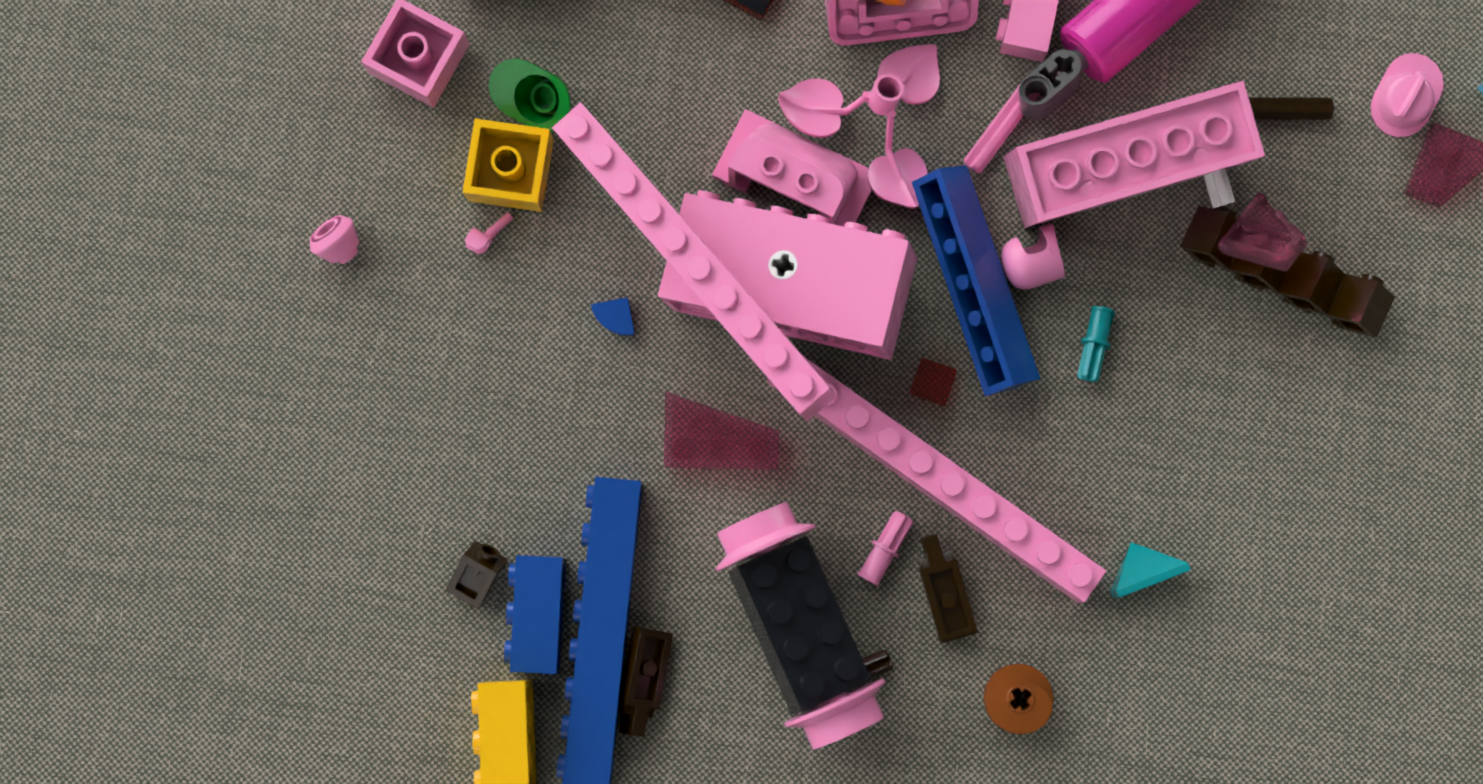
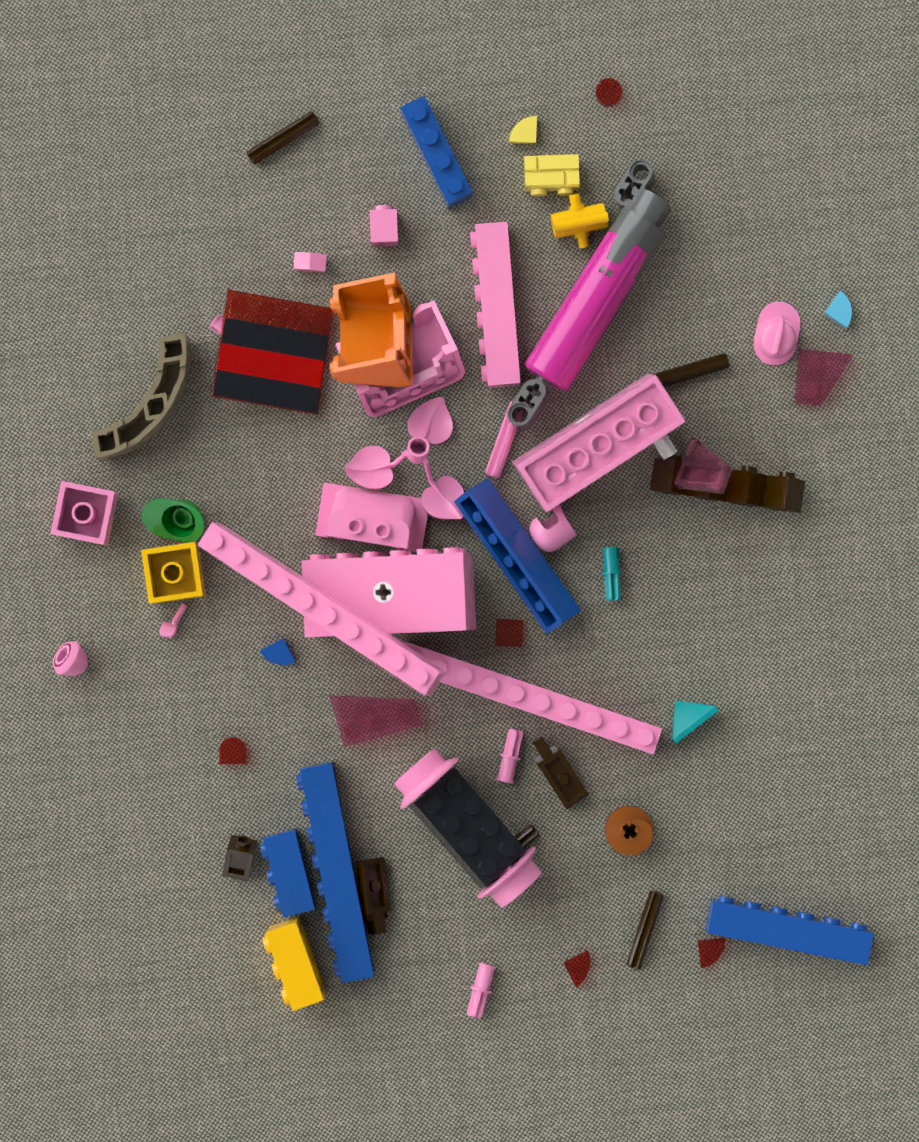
camera: 20 degrees left, 5 degrees up
none -> clear red tile [219,737,247,764]

